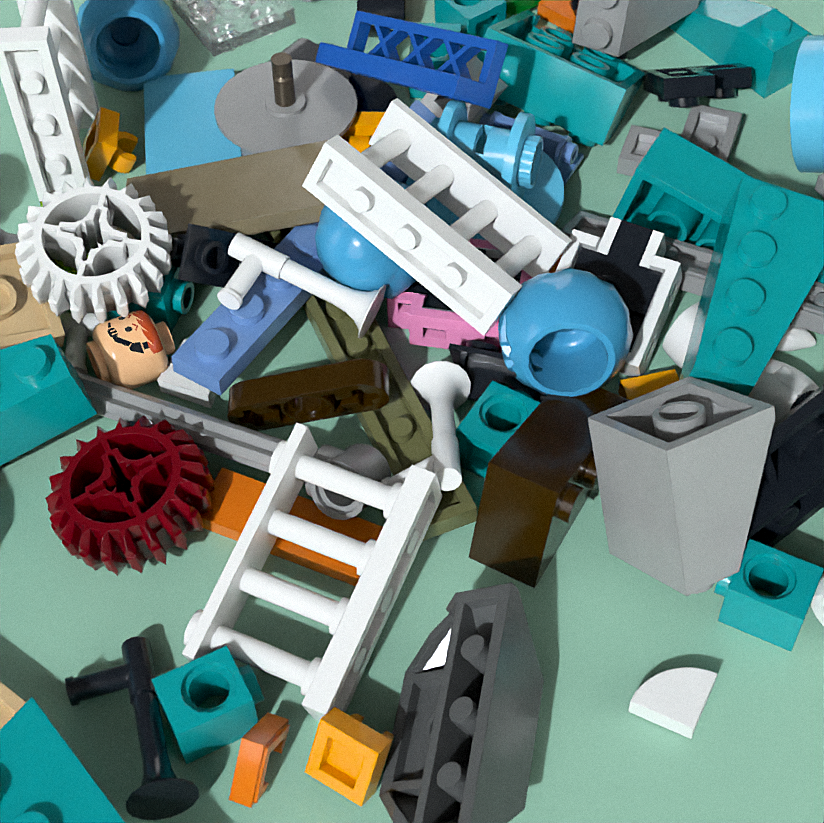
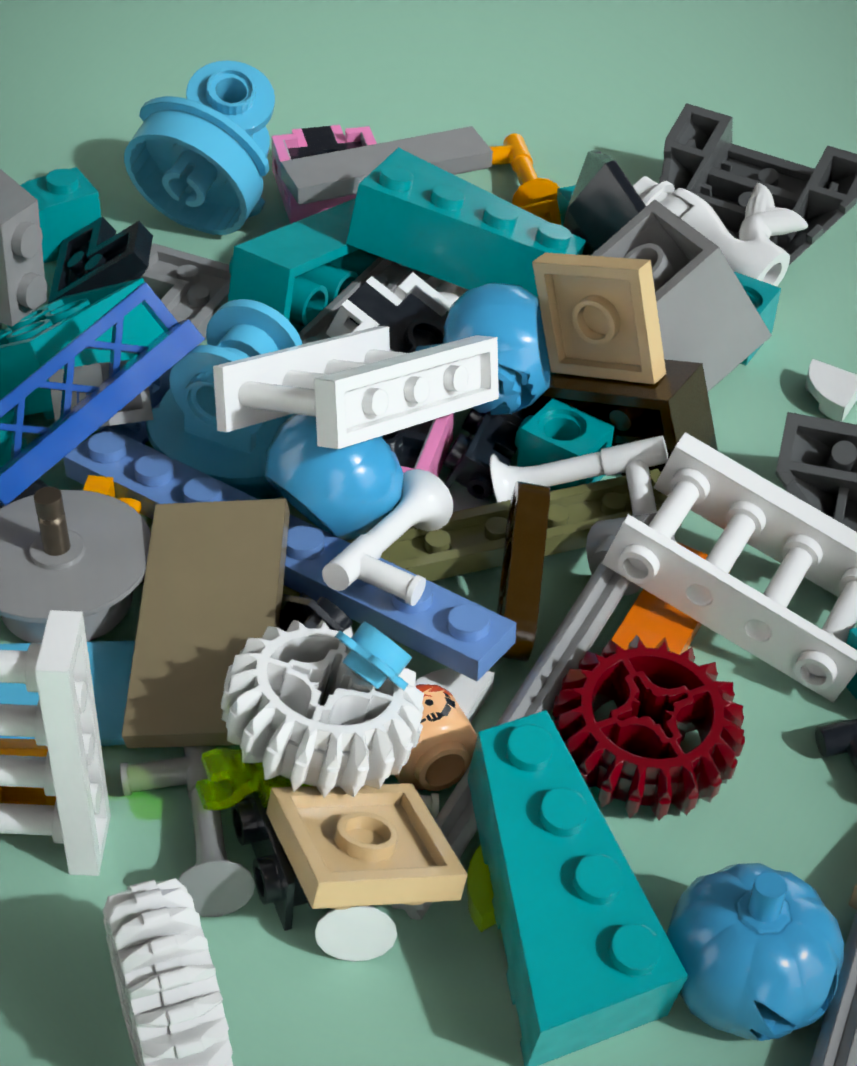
camera: 90 degrees left, 10 degrees down
none -> medium azure plate [335,621,412,690]
none -> tan plate [532,252,666,384]

